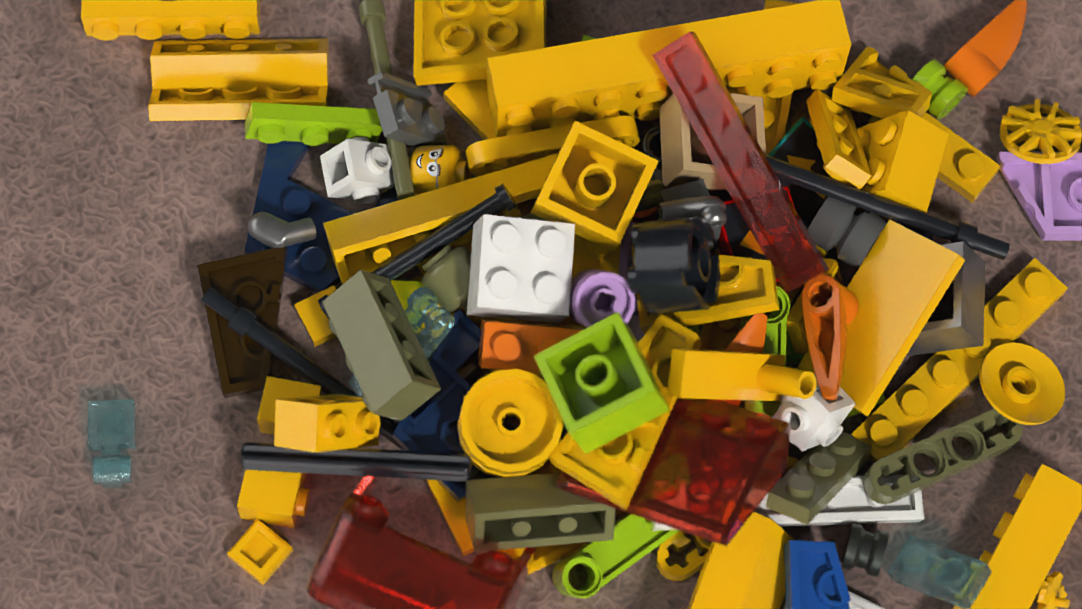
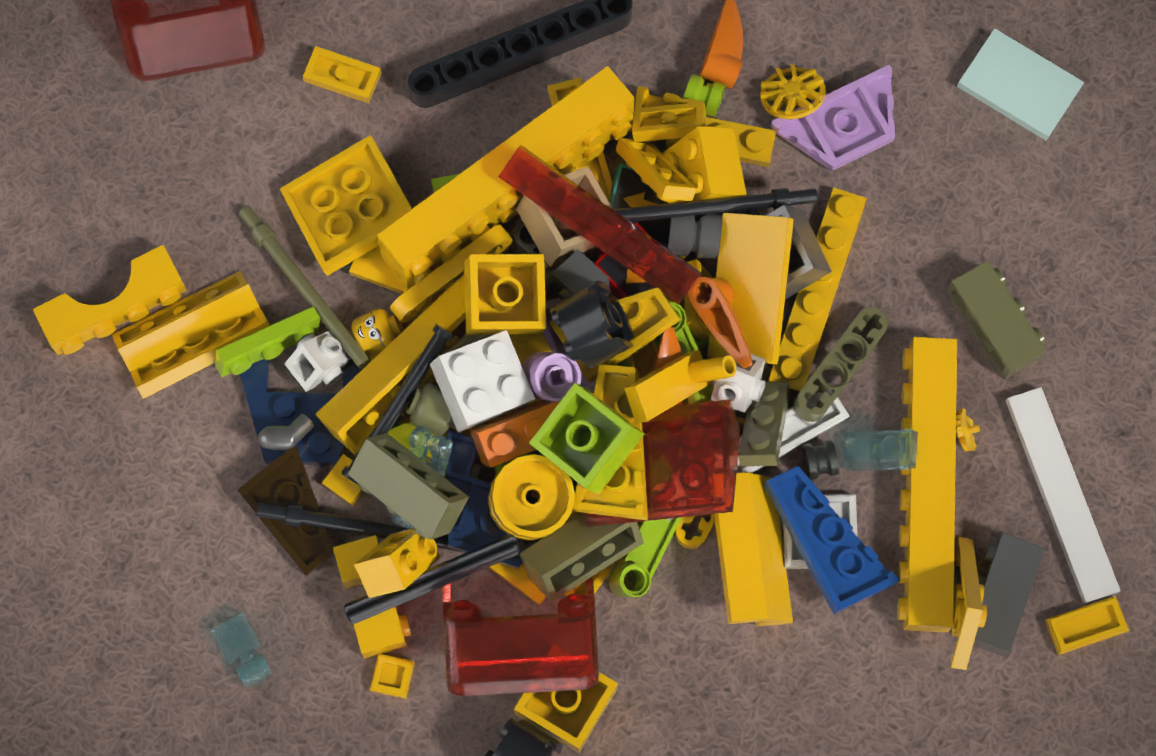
camera: 25 degrees left, 5 degrees up
dark grey plate [367,71,447,147] -> none
flat silver arm [659,196,727,229] -> none
yellow dish [979,342,1065,425] -> none

